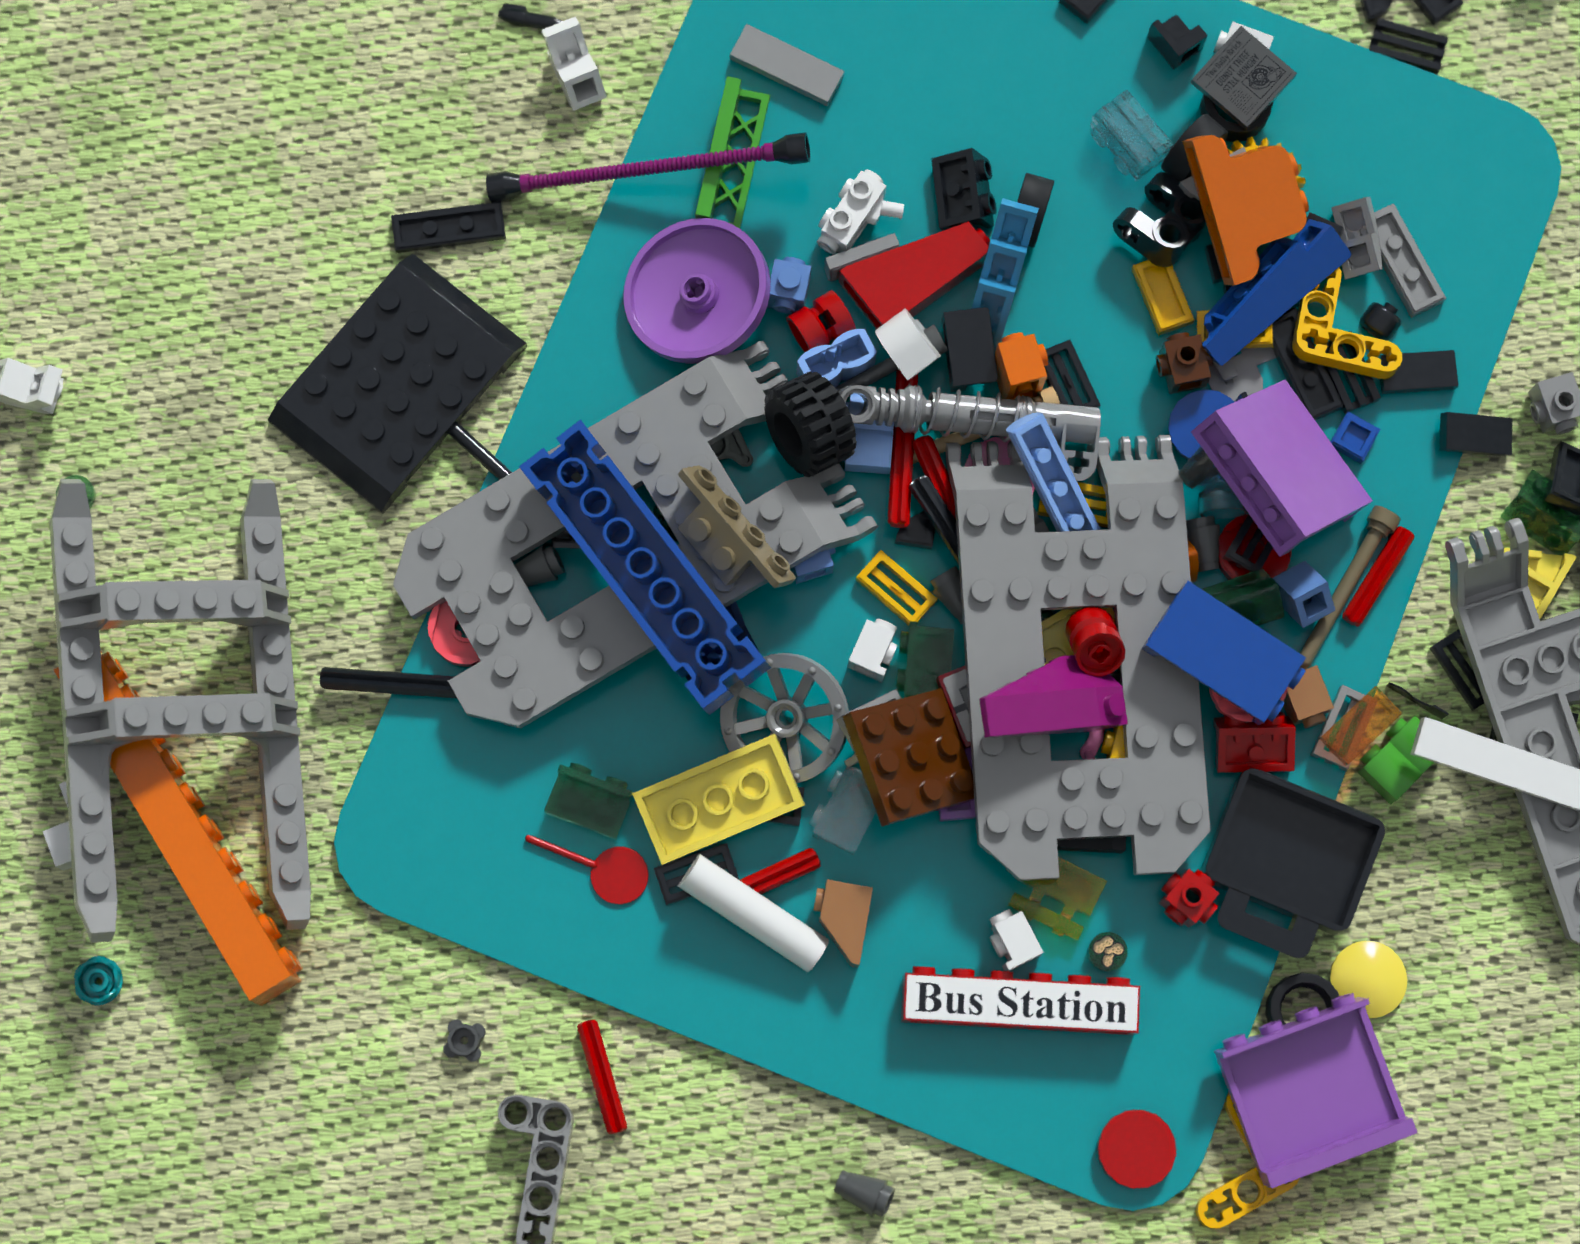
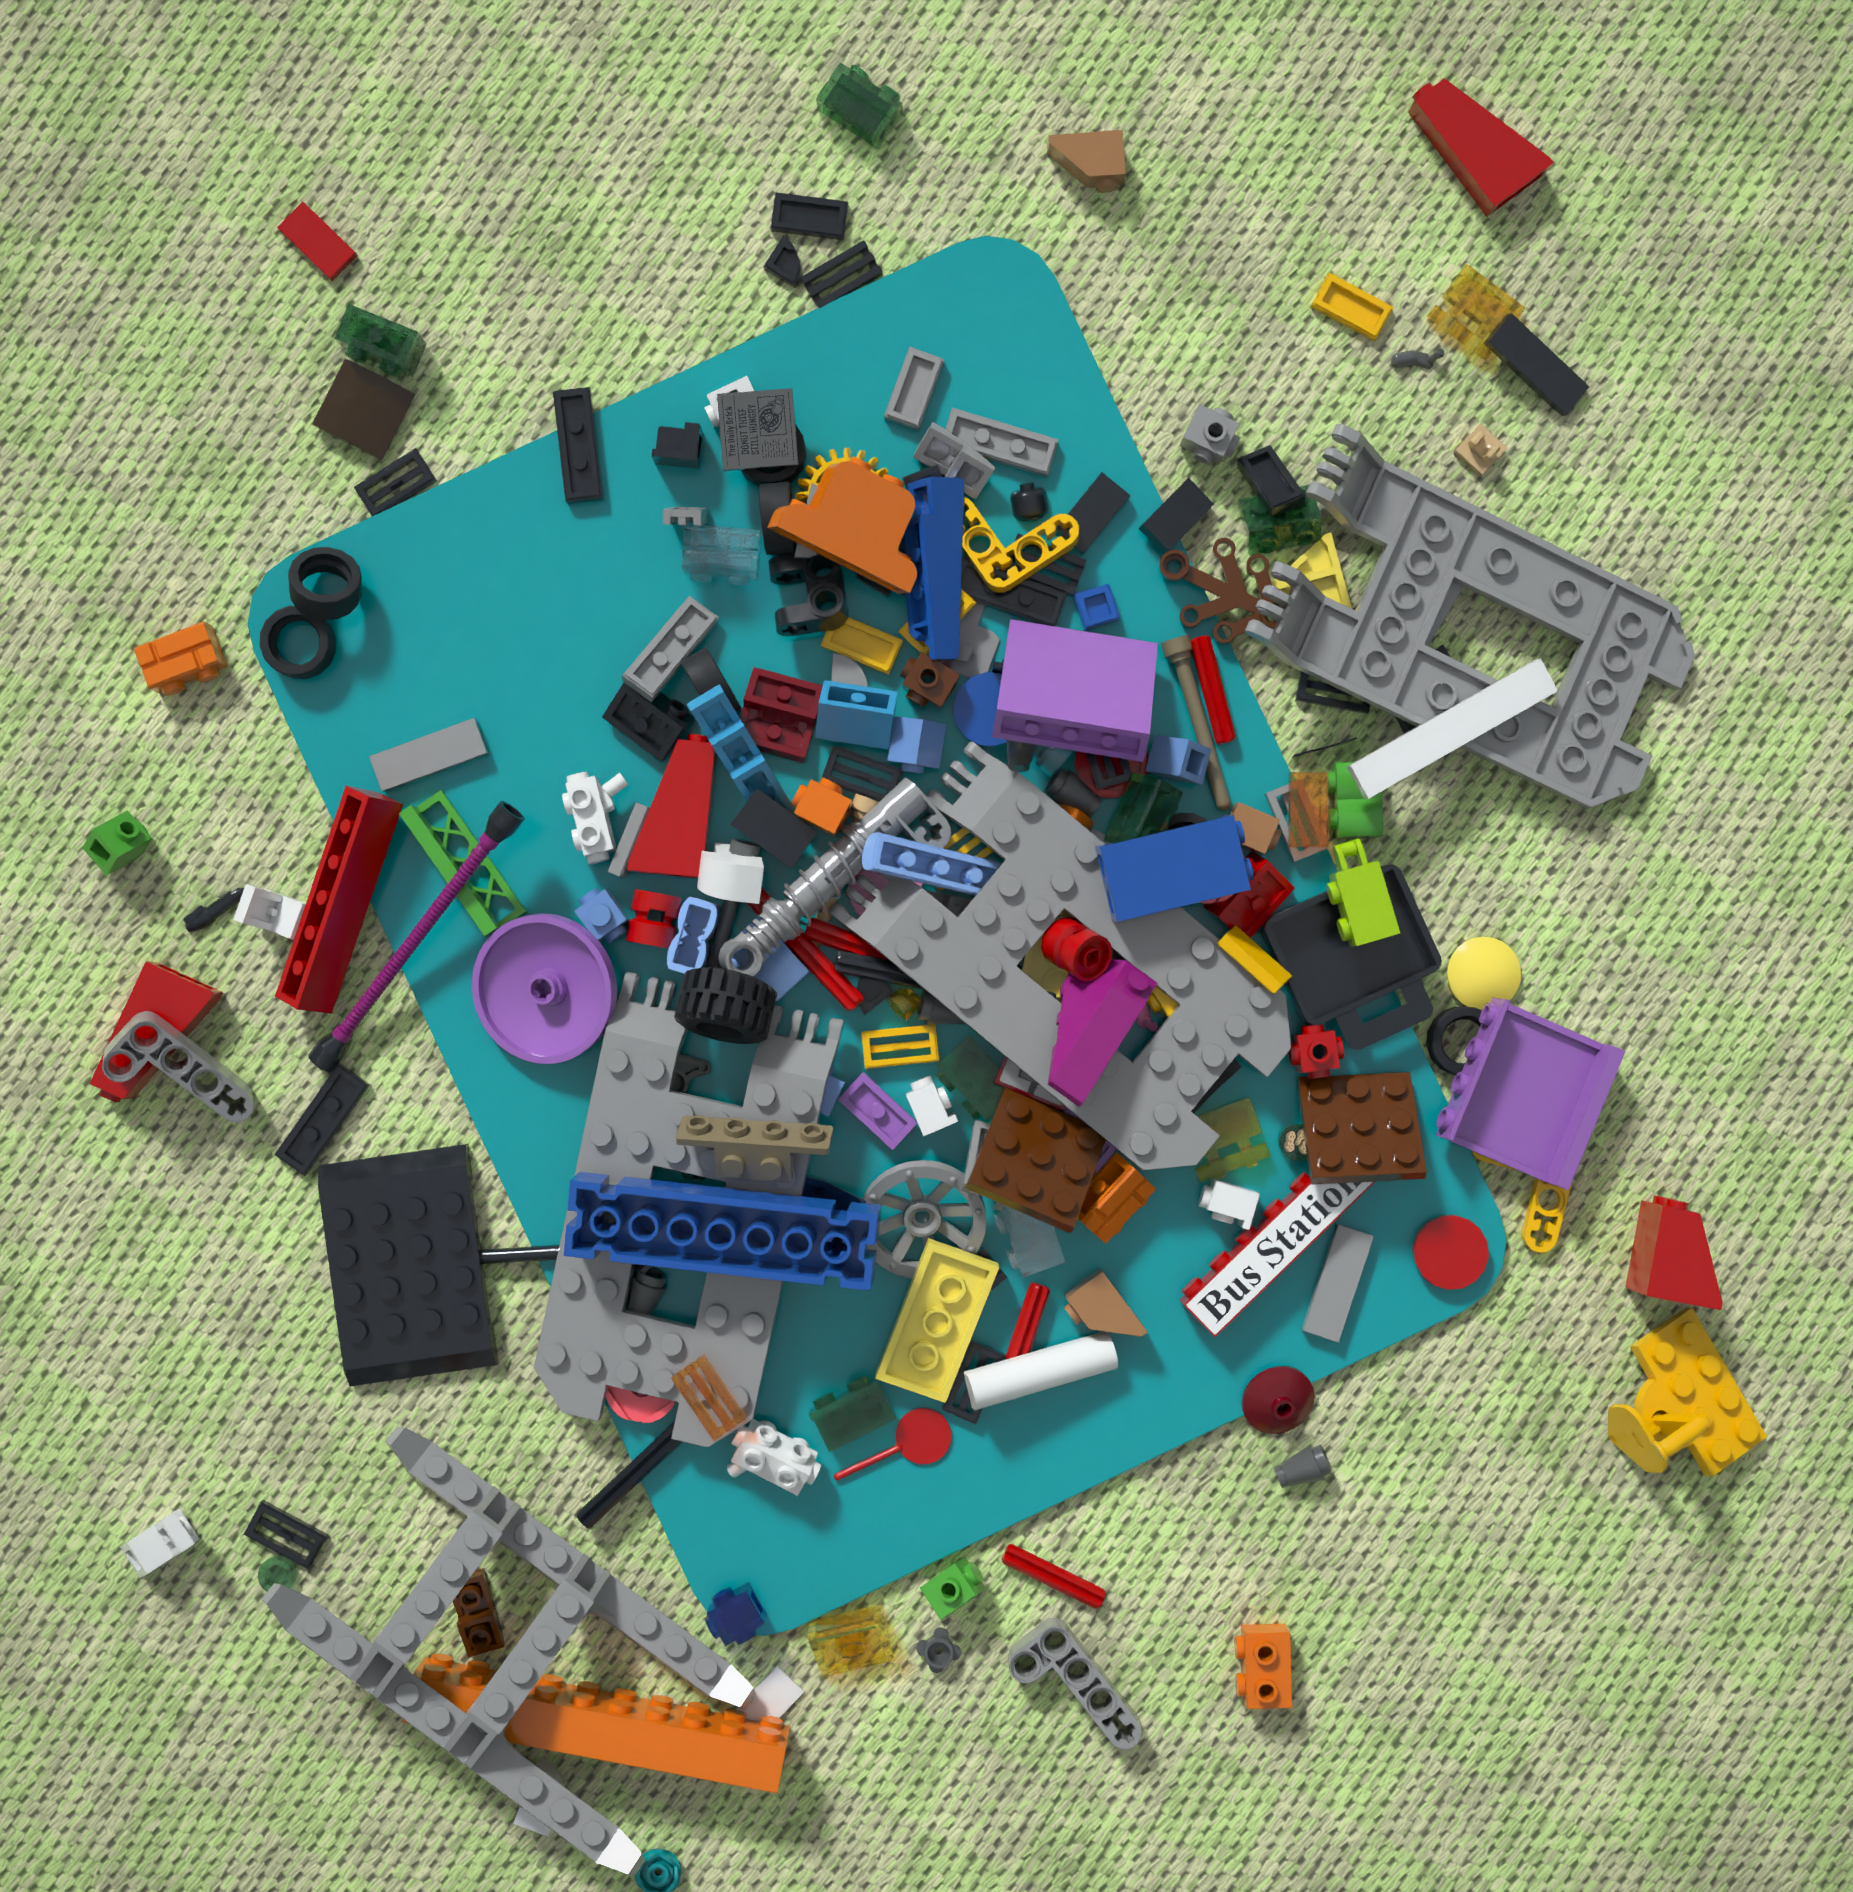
camera: 50 degrees left, 10 degrees up
none -> red slope [89,961,223,1102]
none -> light grey beam [102,1011,254,1122]
none -> black tile [243,1500,329,1569]
none -> red brick [275,785,403,1014]
none -> reddish brown slope [453,1568,505,1658]
none -> light grey tile [621,596,719,702]
none -> light grey tile [663,507,708,525]
none -> clear orange tile [671,1354,747,1440]
none -> clear blue brick [705,1582,767,1647]
none -> white brick [727,1419,821,1496]
none -> white tile [736,1665,804,1721]
none -> dark red slope [740,667,823,763]
none -> clear yellow slope [807,1603,895,1677]
none -> dark azure brick [815,680,898,750]
none -> light grey tile [831,653,868,687]
none -> medium lavender plate [838,1072,918,1150]
none -> light grey tile [884,347,944,431]
none -> medium blue brick [887,716,946,774]
none -> clear yellow hinge [887,988,920,1021]
none -> bright green brick [920,1557,986,1620]
none -> orange brick [1078,1152,1156,1244]
none -> reddish brown plant [1159,538,1282,645]
none -> yellow tile [1218,926,1292,994]
none -> dark red dish [1242,1366,1315,1434]
none -> reddish brown plate [1297,1072,1427,1185]
none -> light grey tile [1301,1223,1374,1343]
none -> lime brick [1326,838,1400,947]

